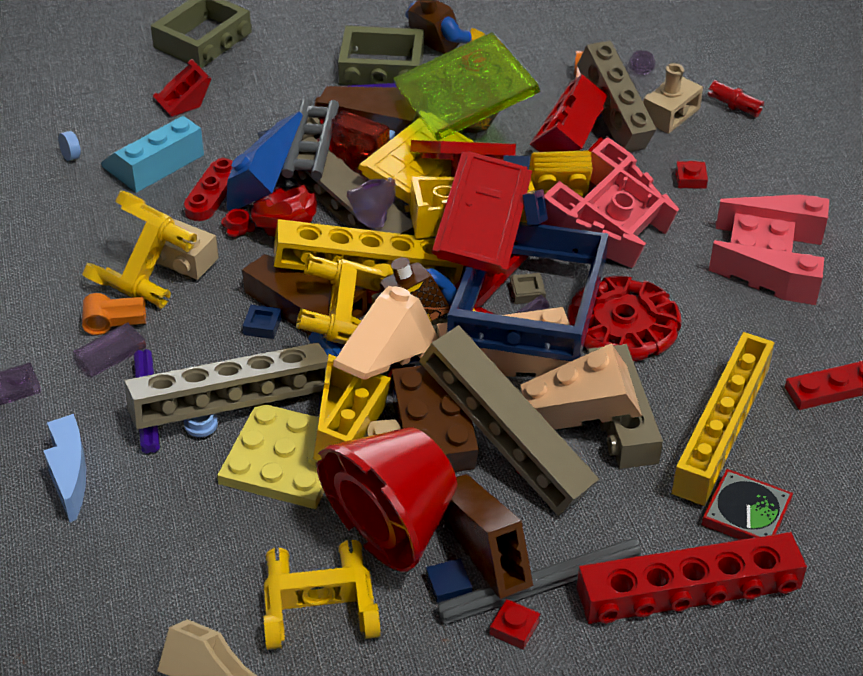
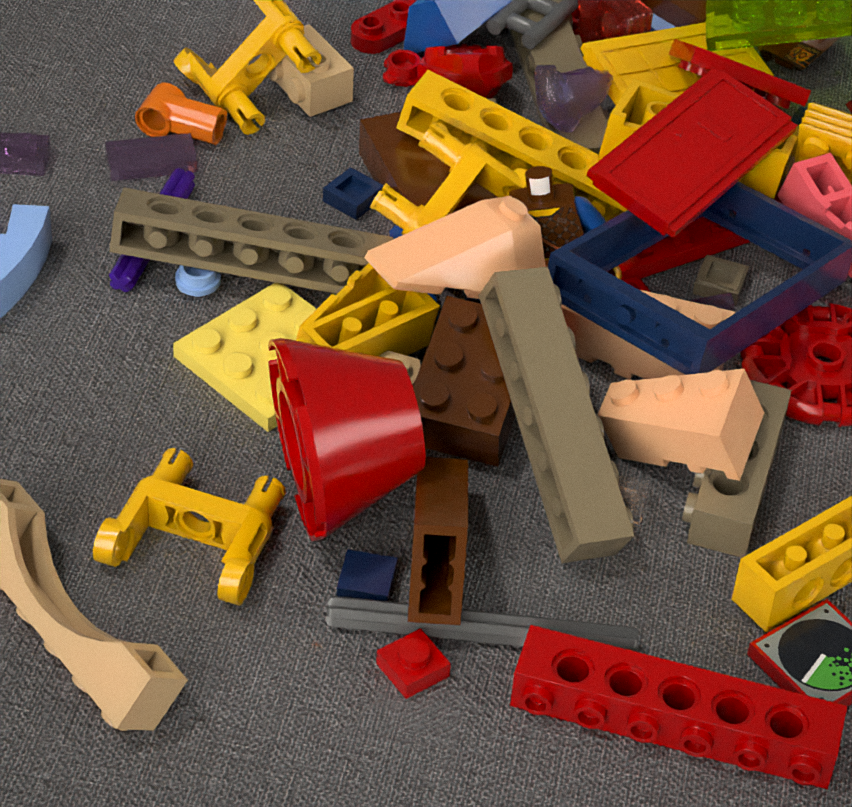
camera: 25 degrees right, 0 degrees up
dark blue tile [523,189,548,225] -> none

